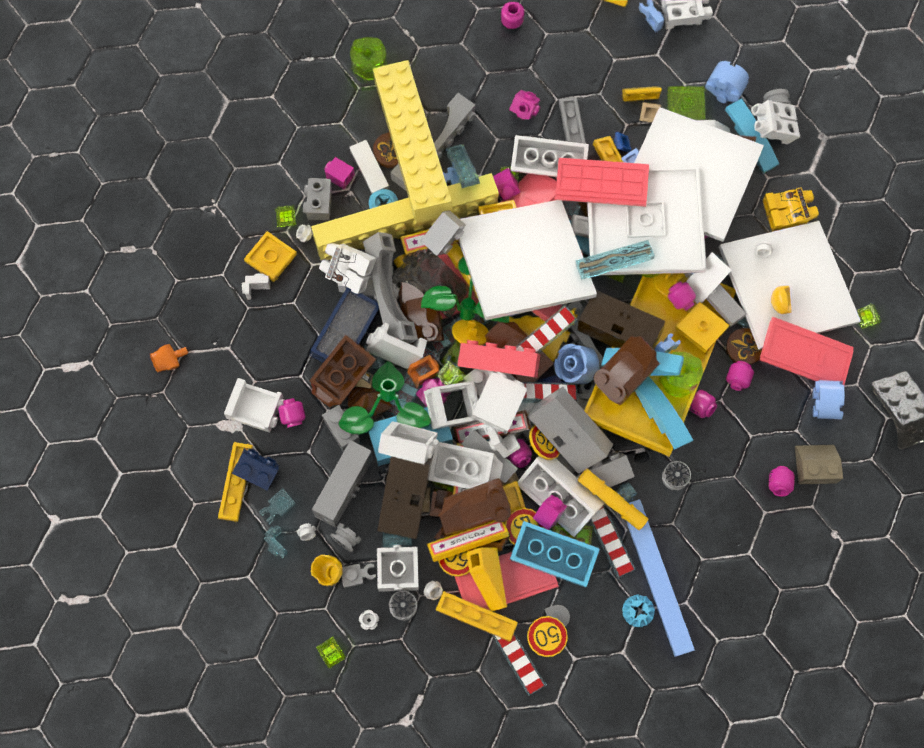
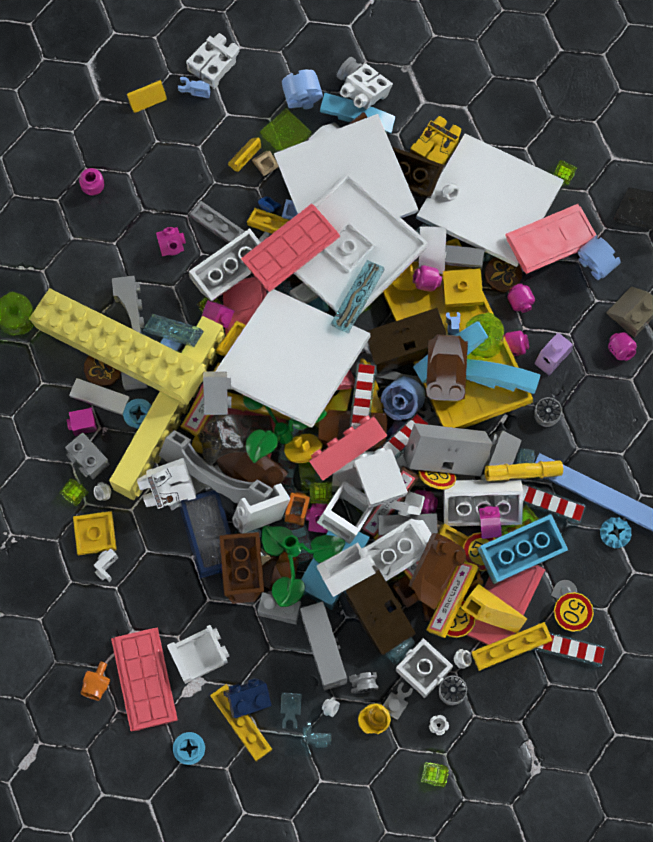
camera: 40 degrees left, 0 degrees up
dark pink head [278,398,306,428] -> none
yellow hair [771,286,792,314] -> none
none -> coral piece [111,628,178,732]
none -> medium azure gear [173,732,205,765]
none -> dark brown slope [392,147,444,198]
none -> lavender torso [535,333,573,376]

